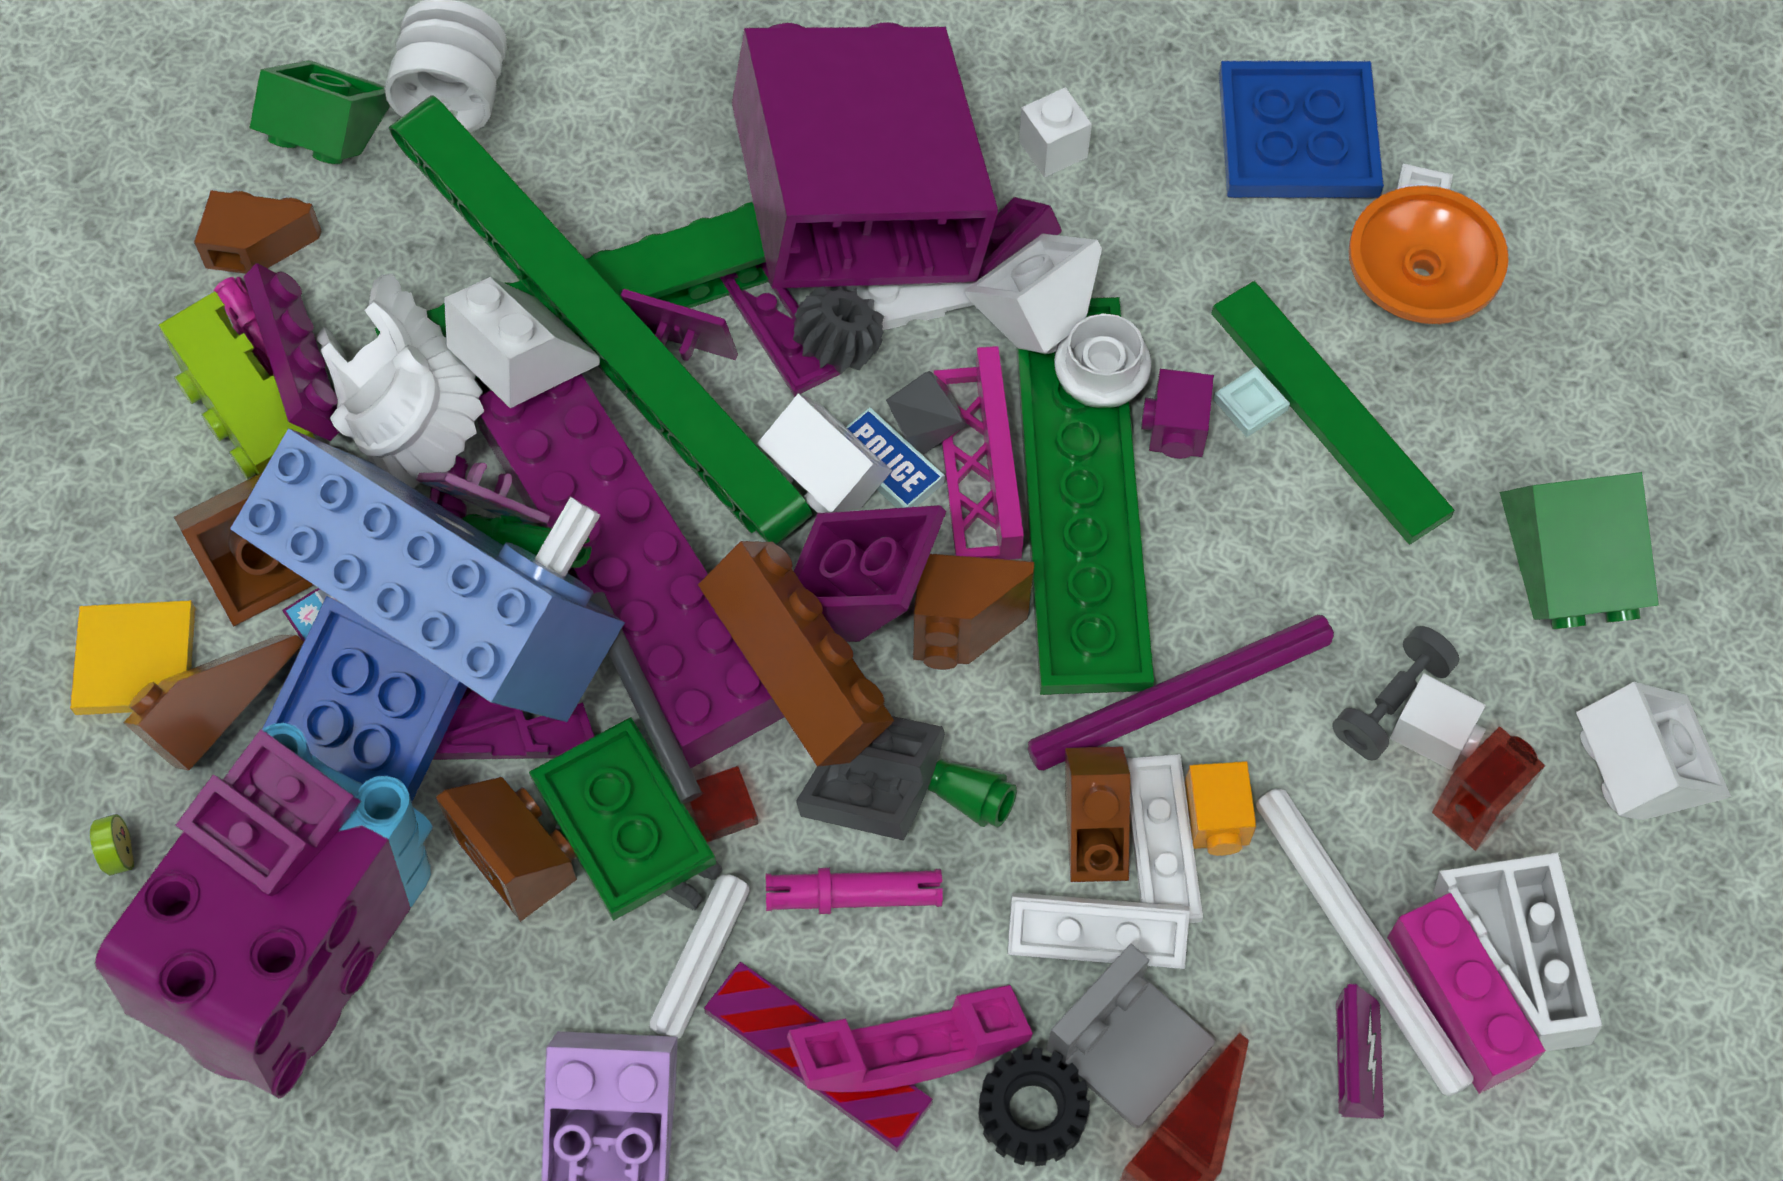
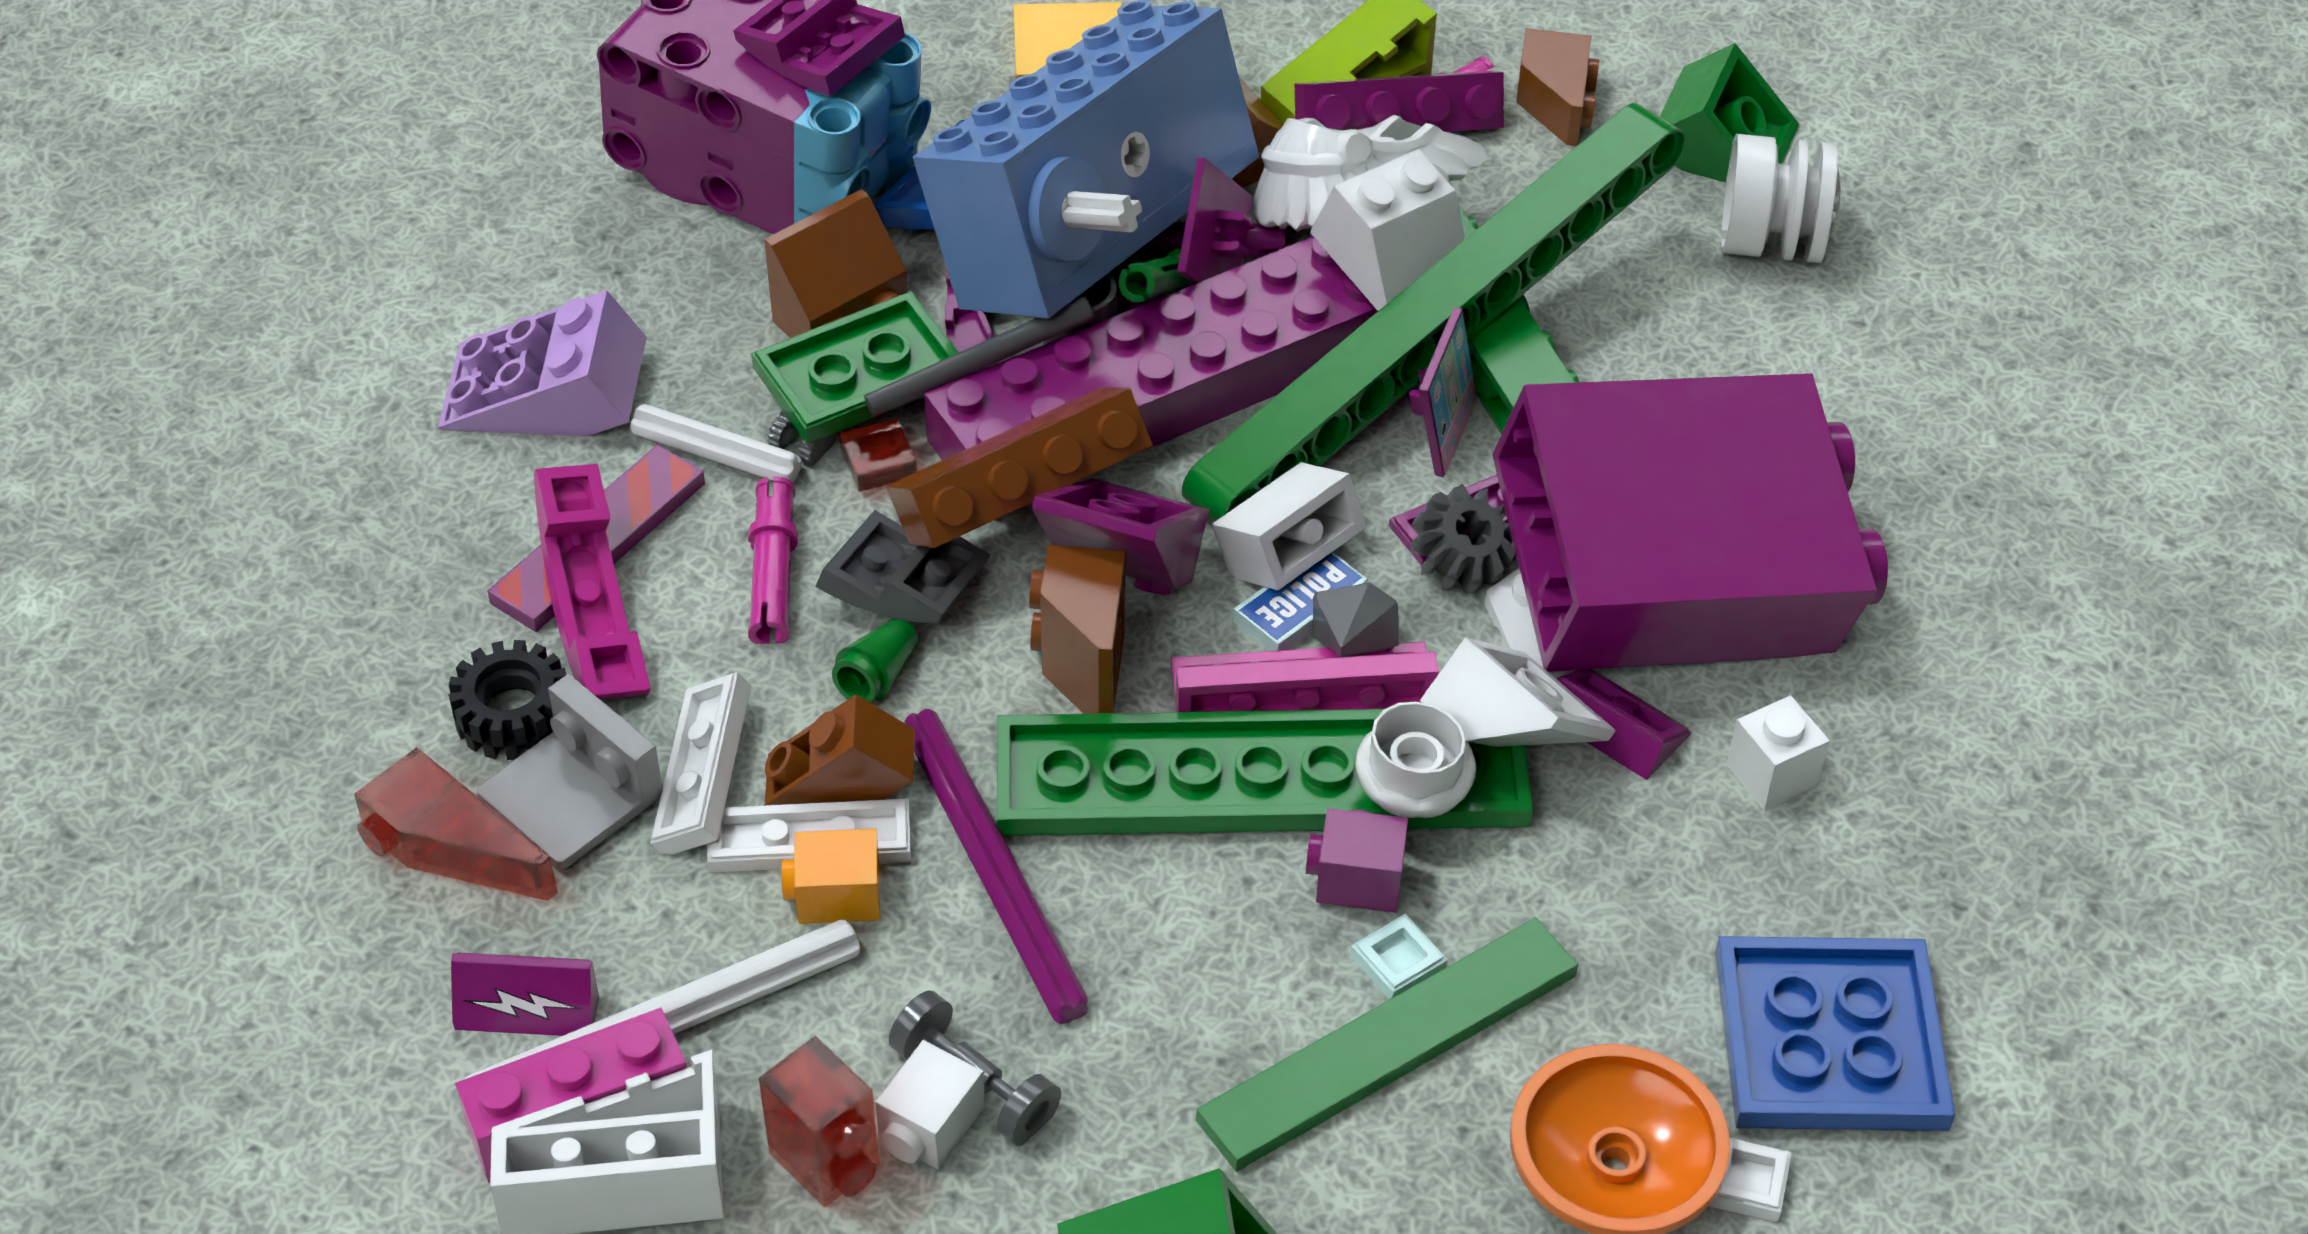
camera: 90 degrees right, 15 degrees down
dark orange slope [123,635,304,771] -> none

